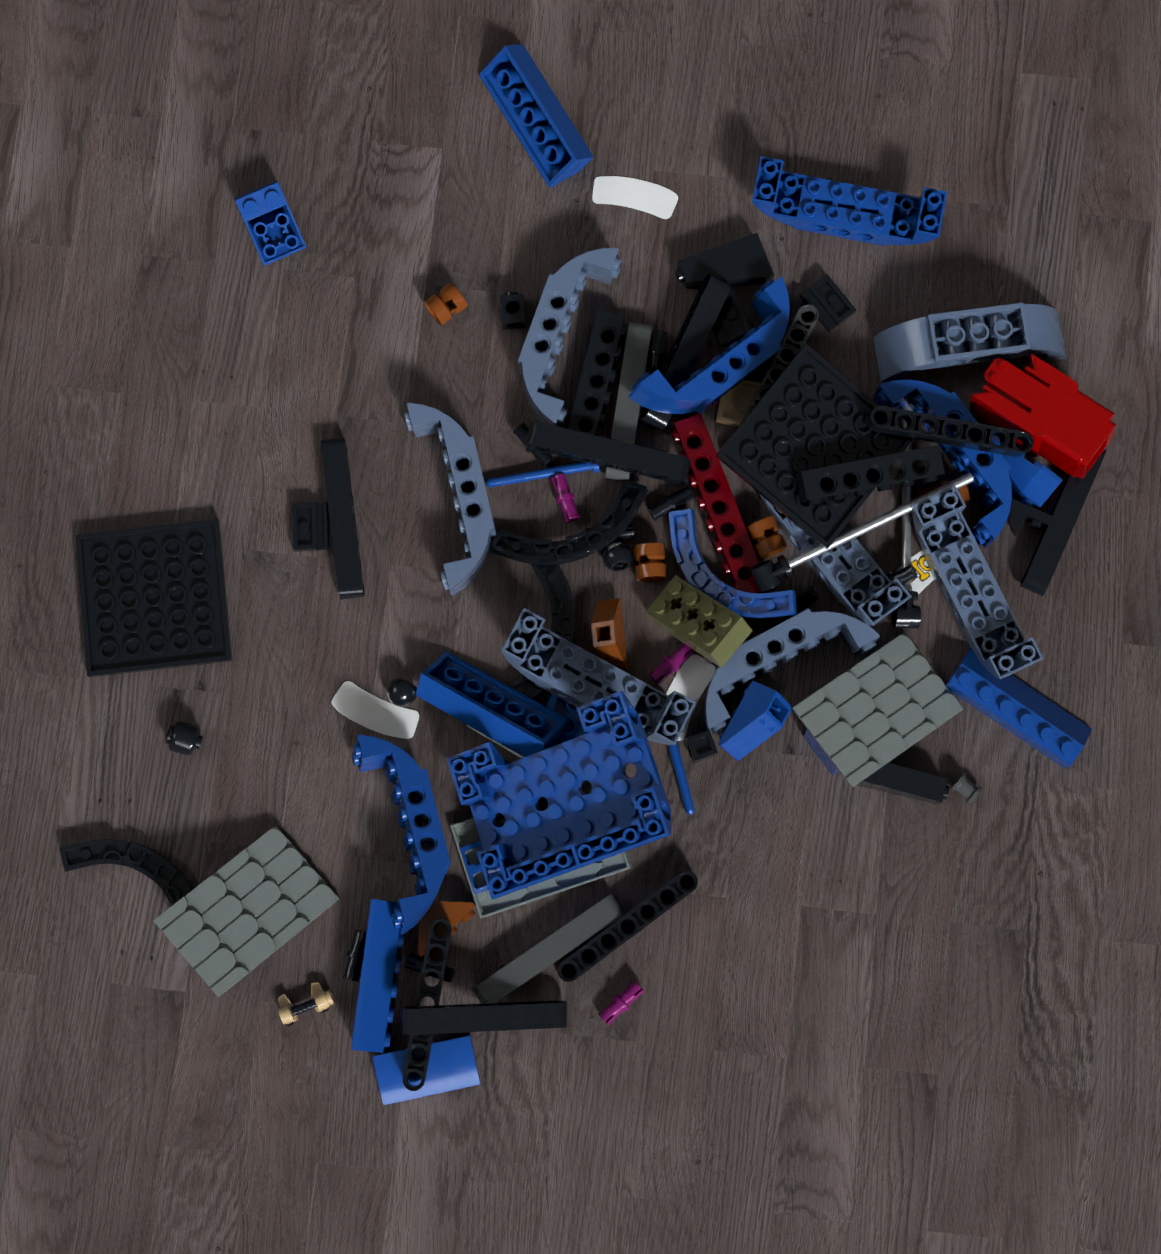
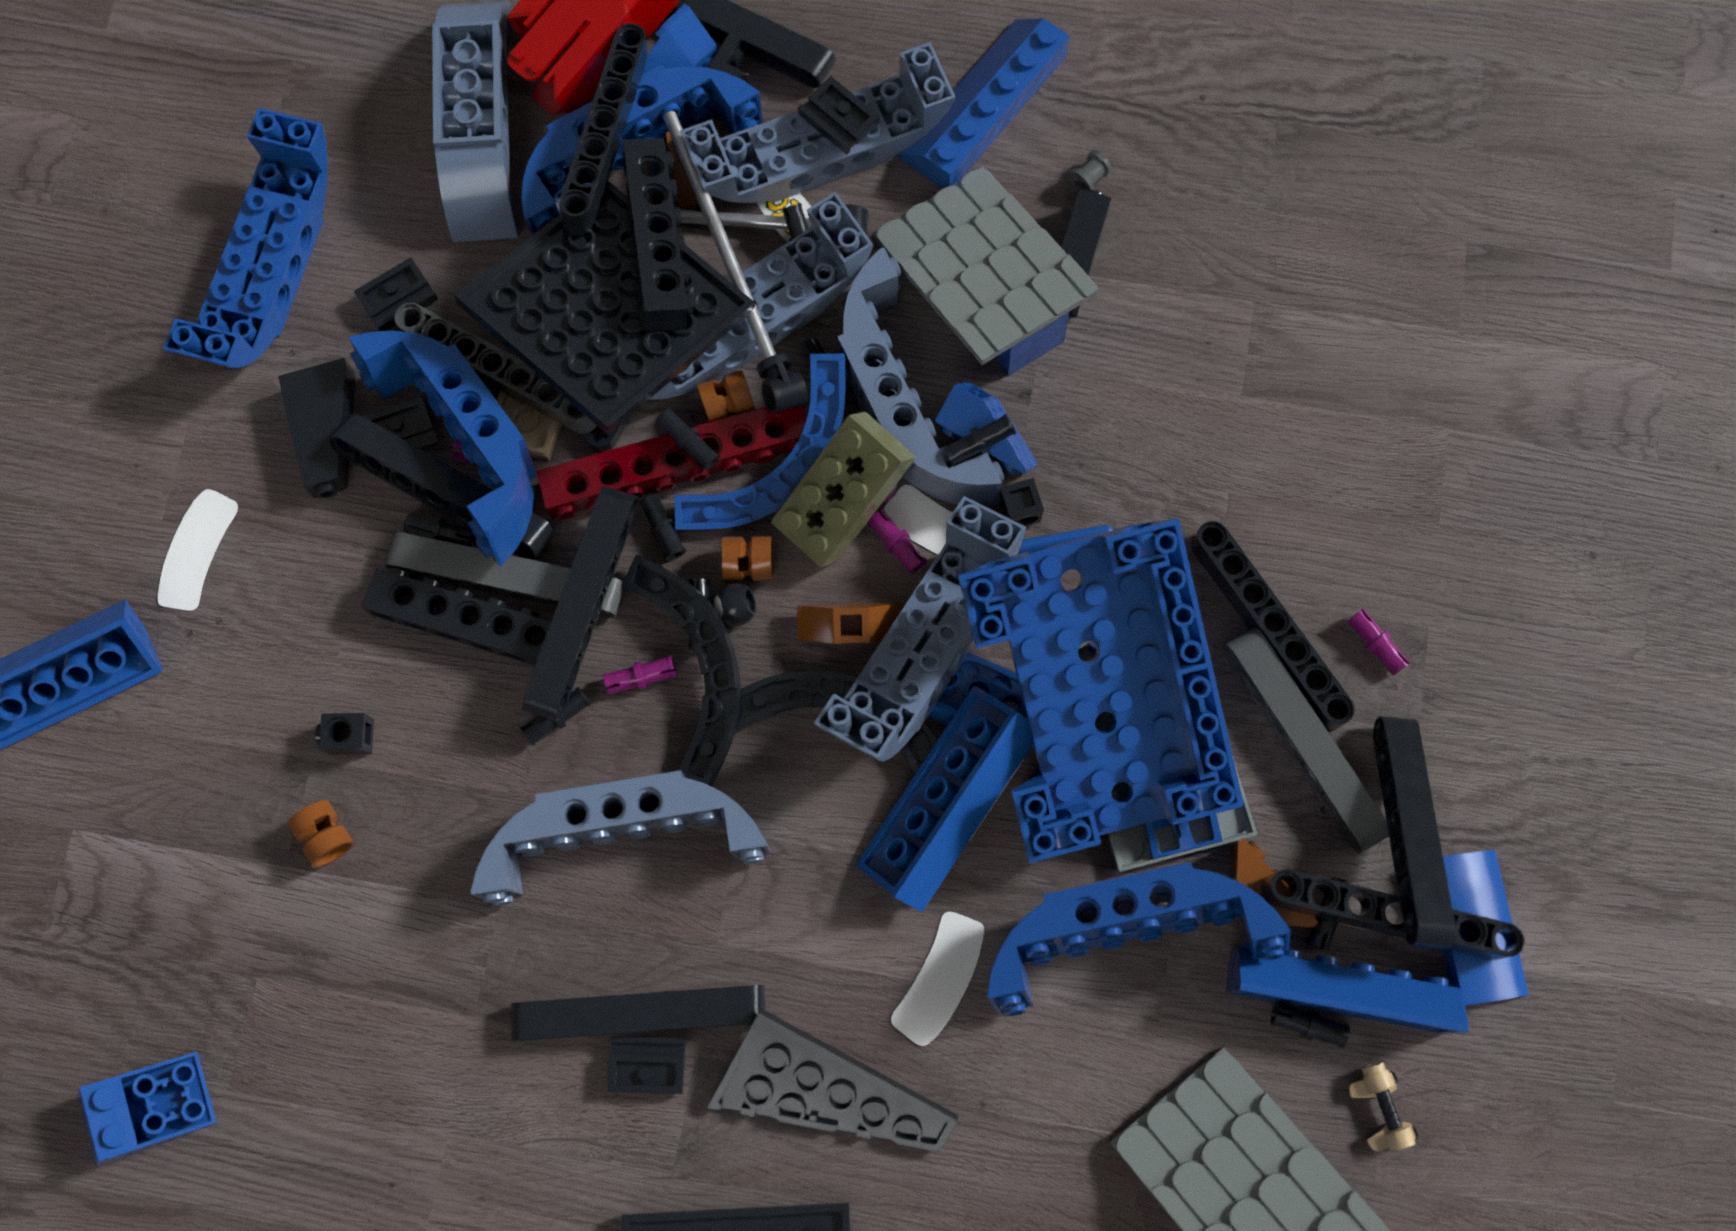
camera: 85 degrees left, 5 degrees down
black piece [387,677,417,707] -> none
blue bar [486,462,600,488] -> none
sand blue slope [518,248,622,428] -> none
none -> black pin [655,408,720,471]
none -> black wing [707,1008,958,1152]
none -> black plate [798,76,880,155]
none -> black pin [944,414,1017,466]

